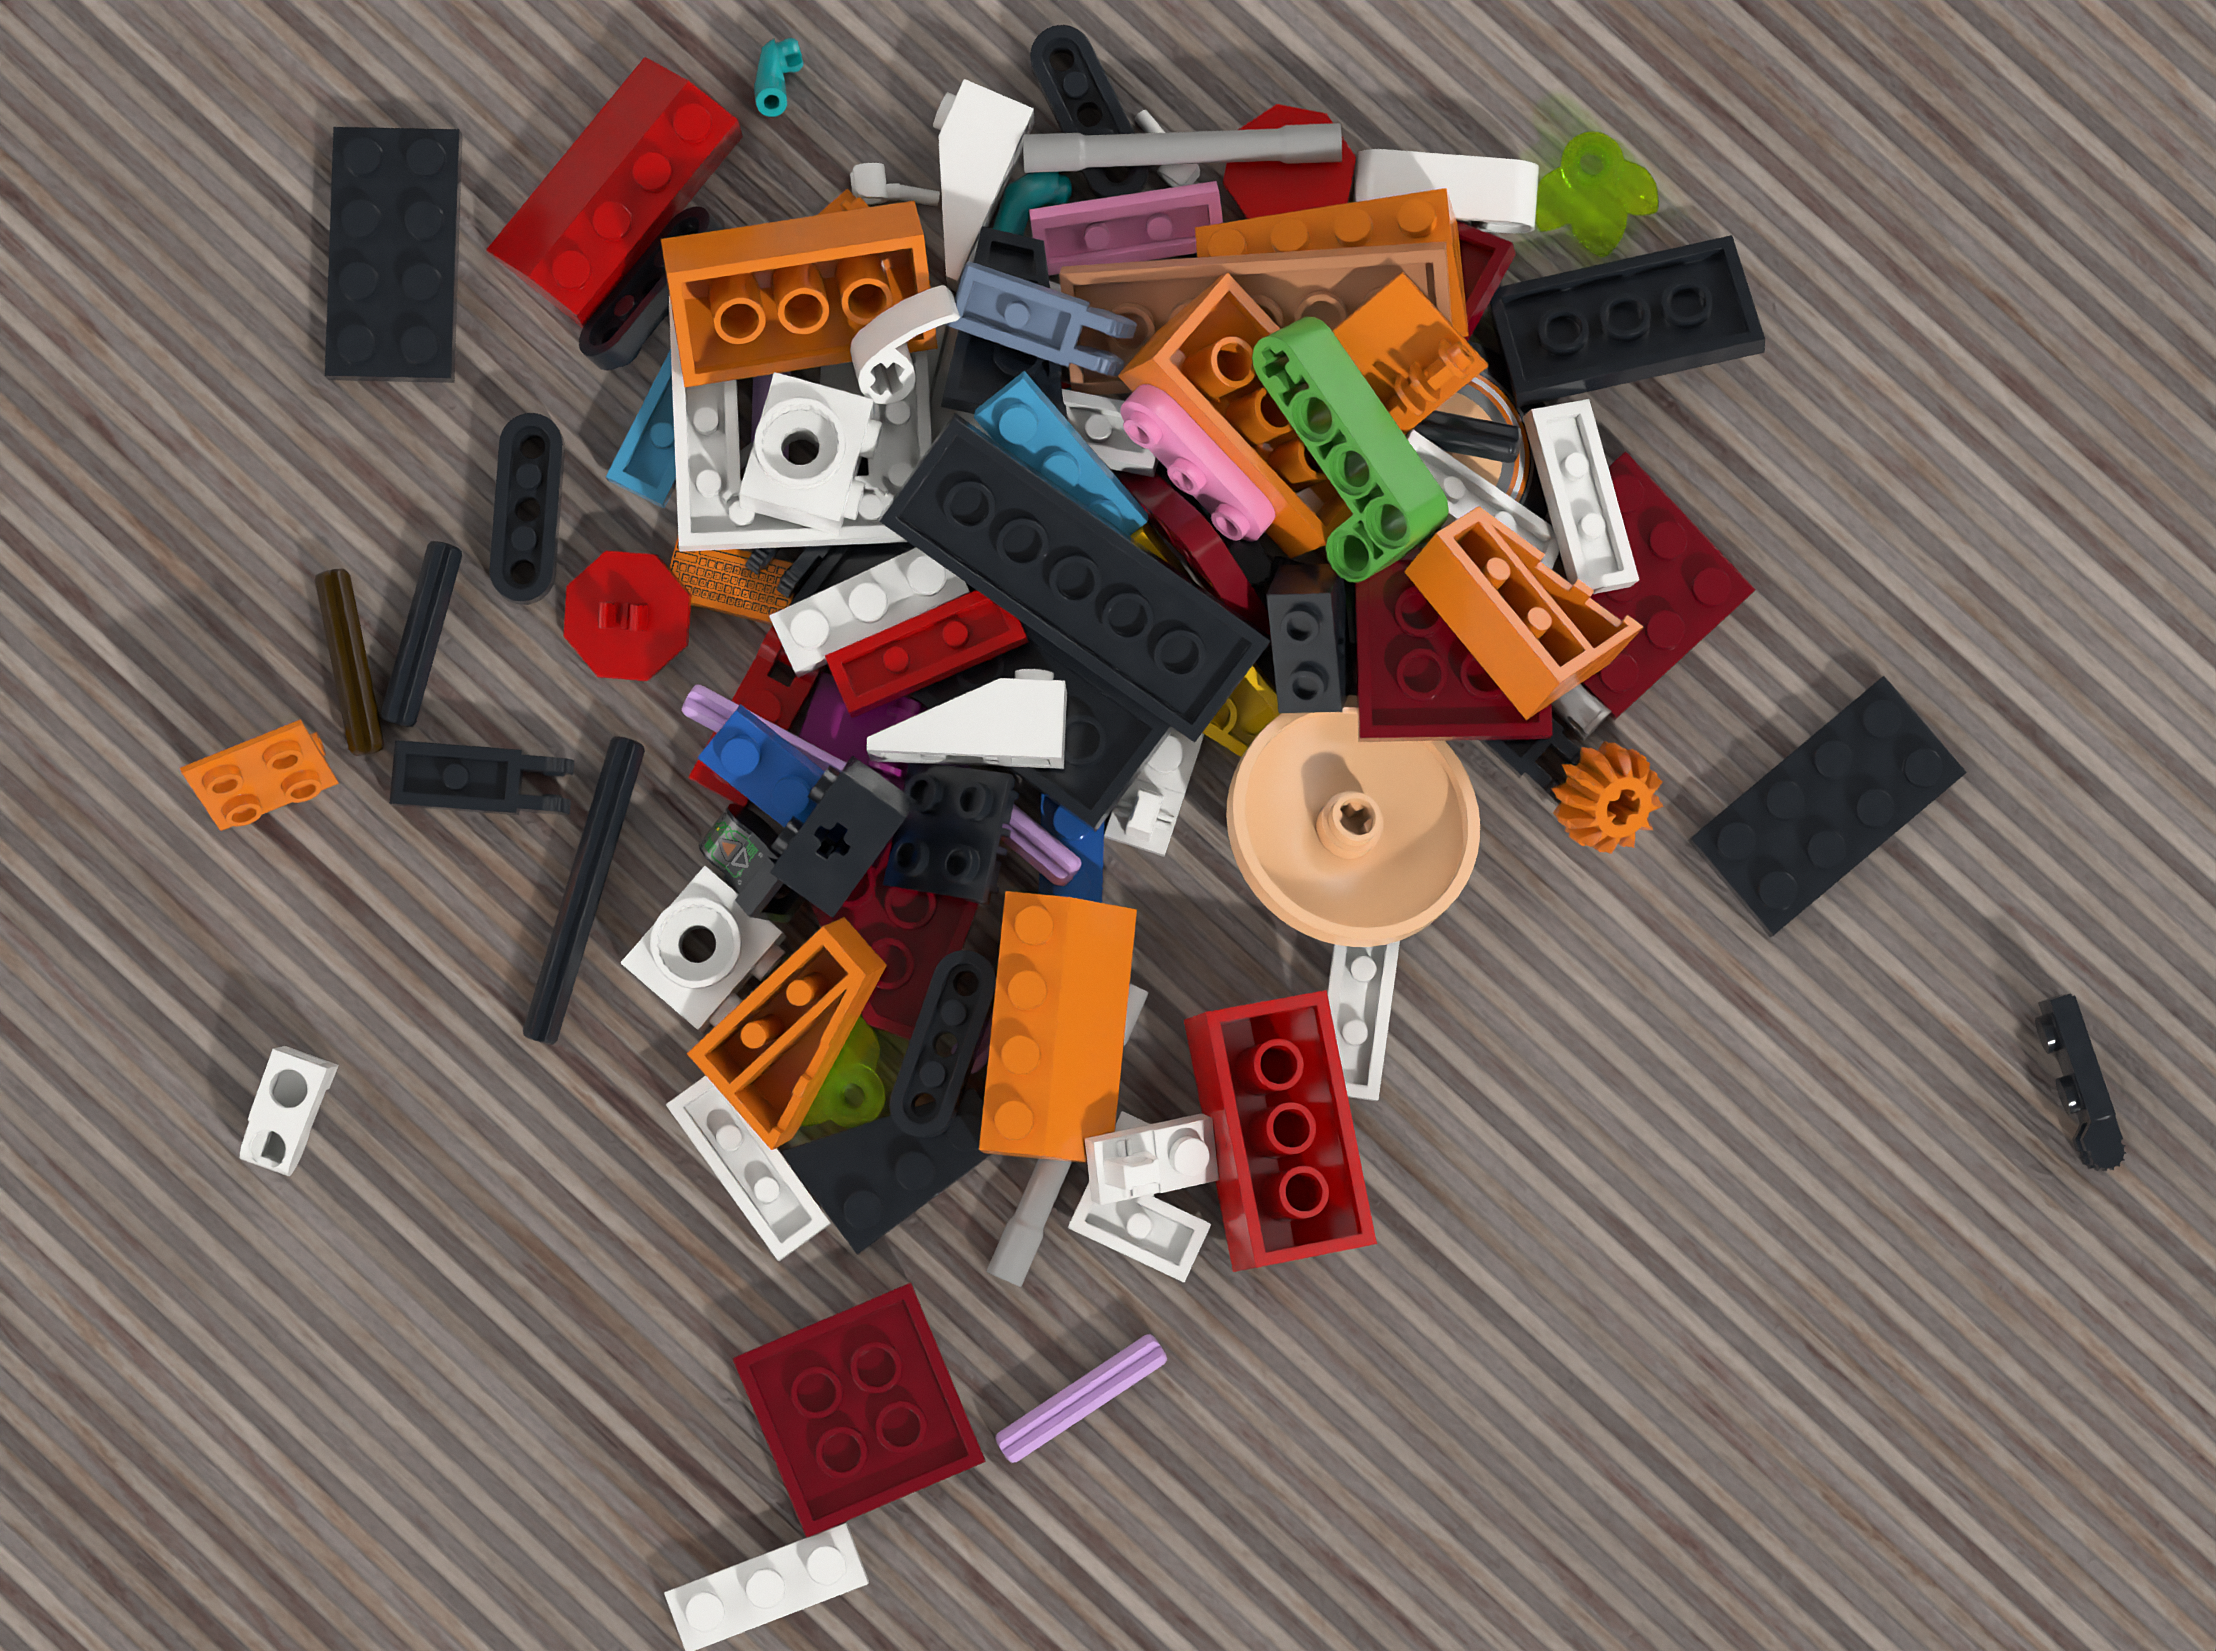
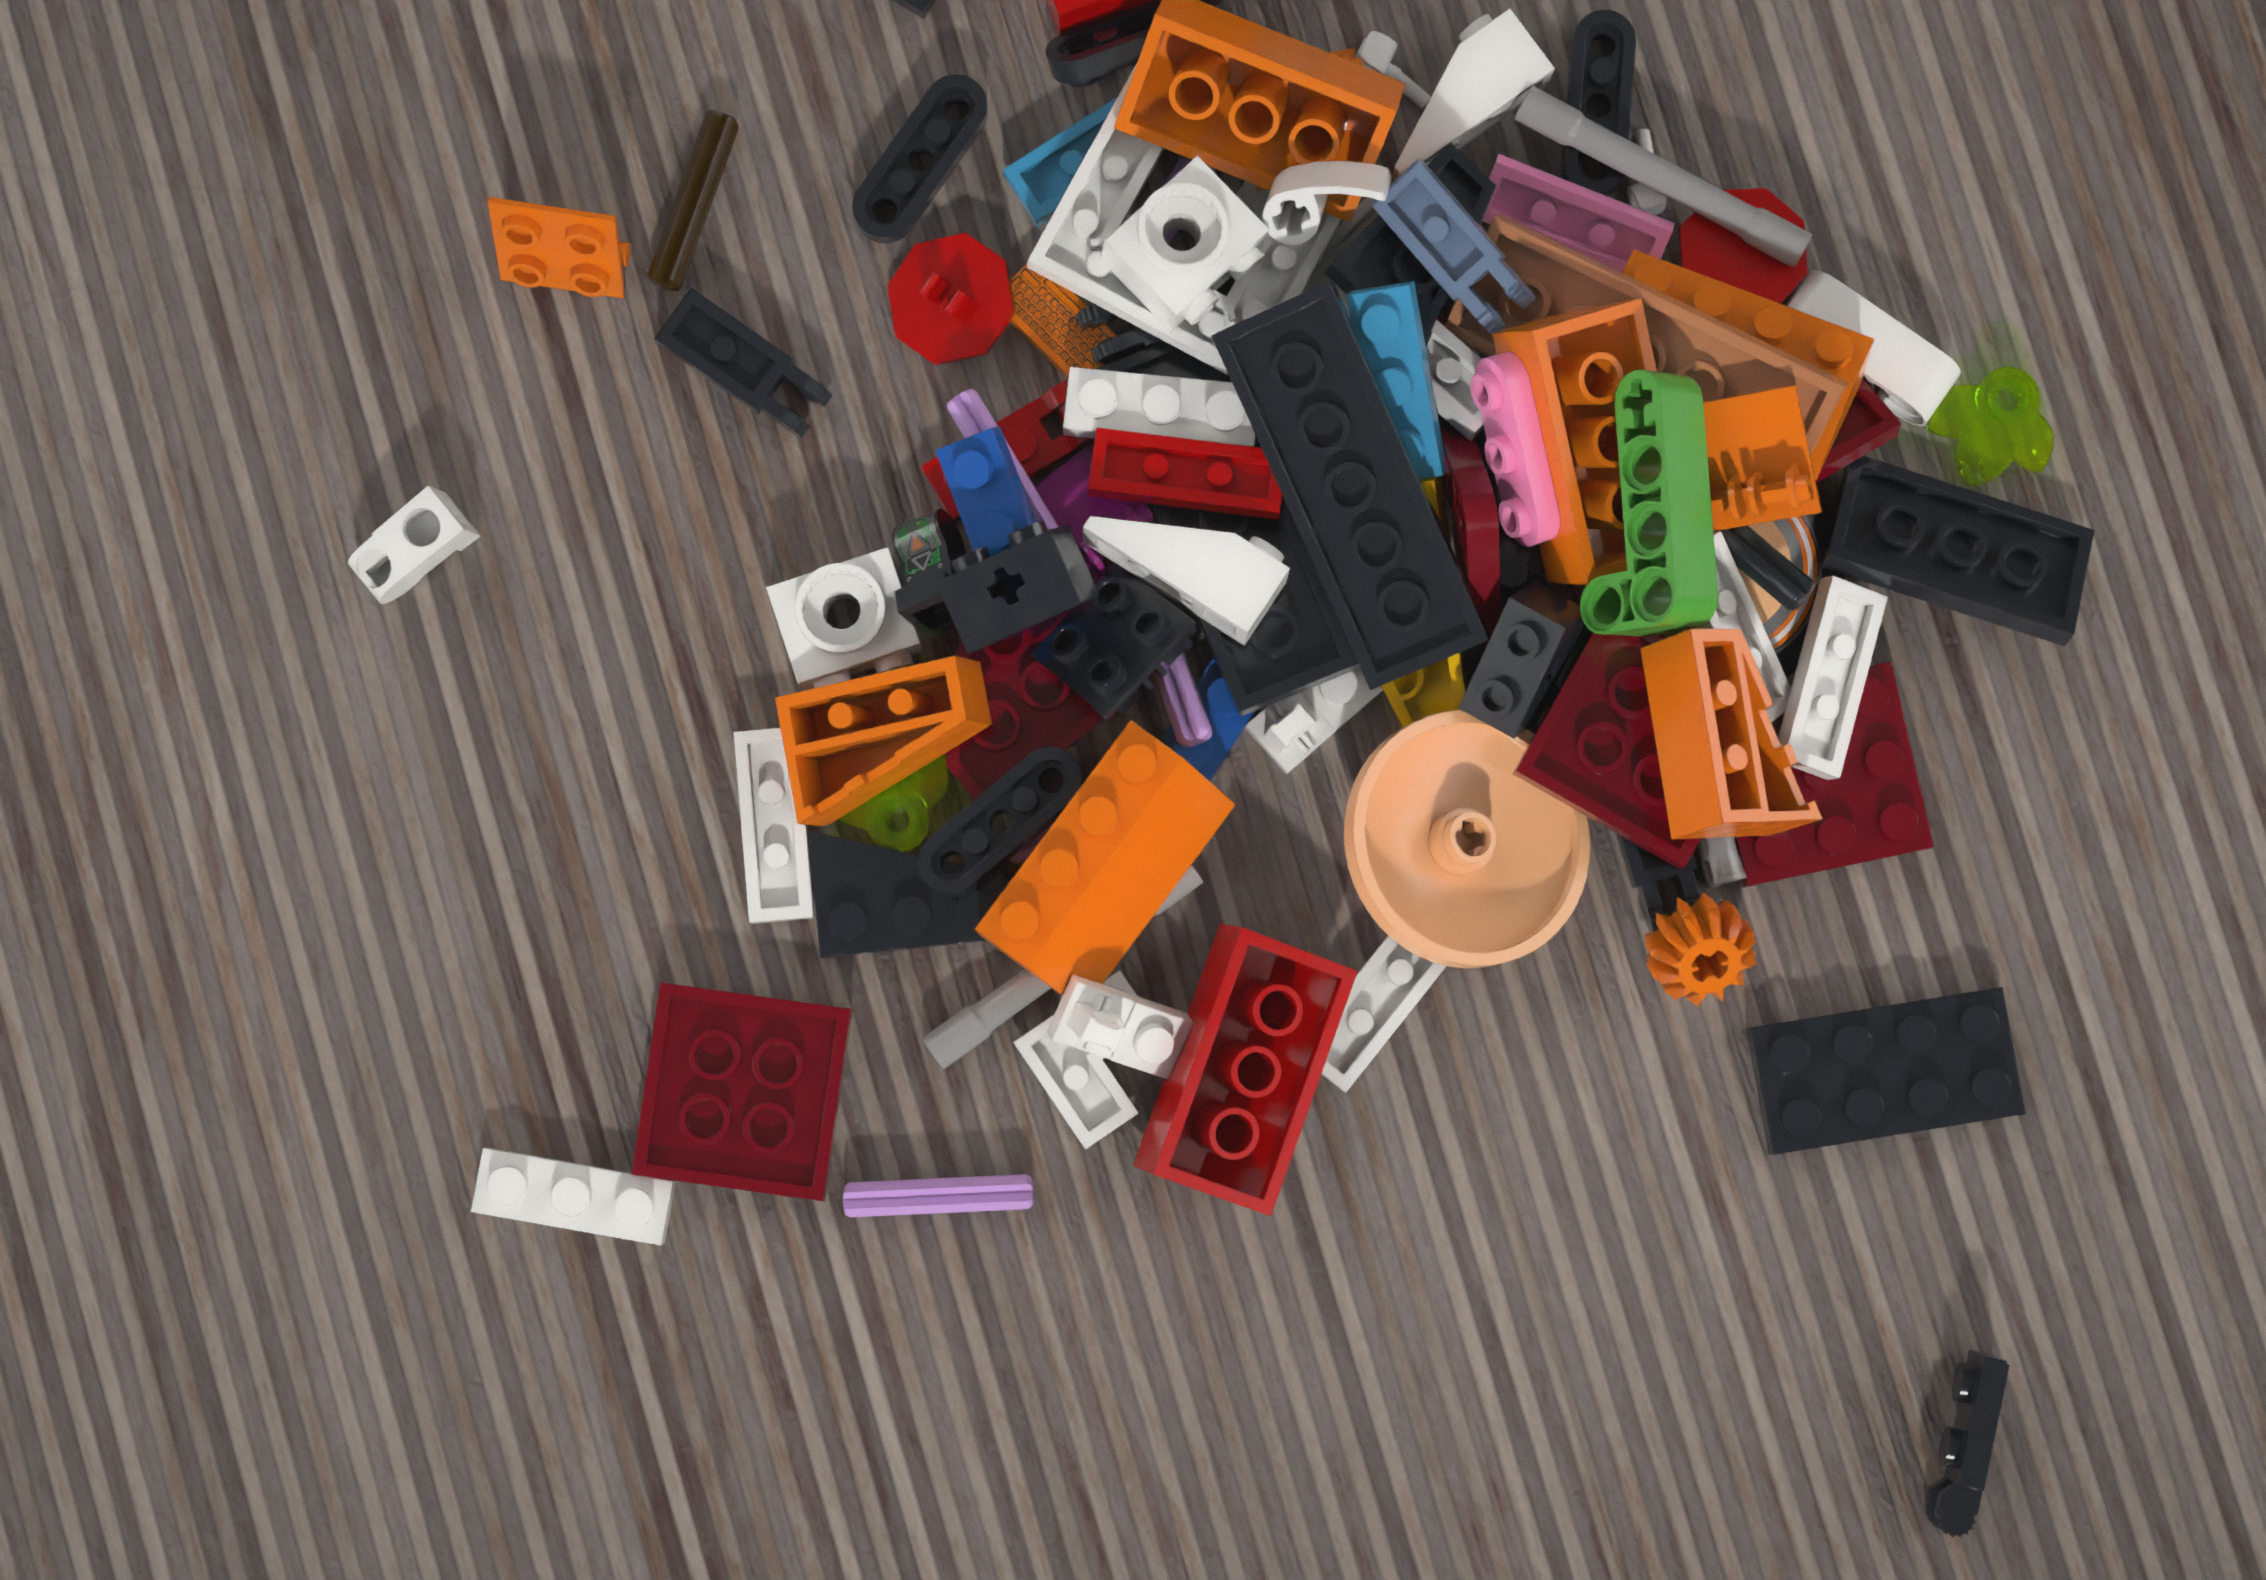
camera: 30 degrees right, 0 degrees up
black axle [381,541,462,727] -> none
black axle [523,736,645,1045] -> none
teal arm [992,172,1072,236] -> none

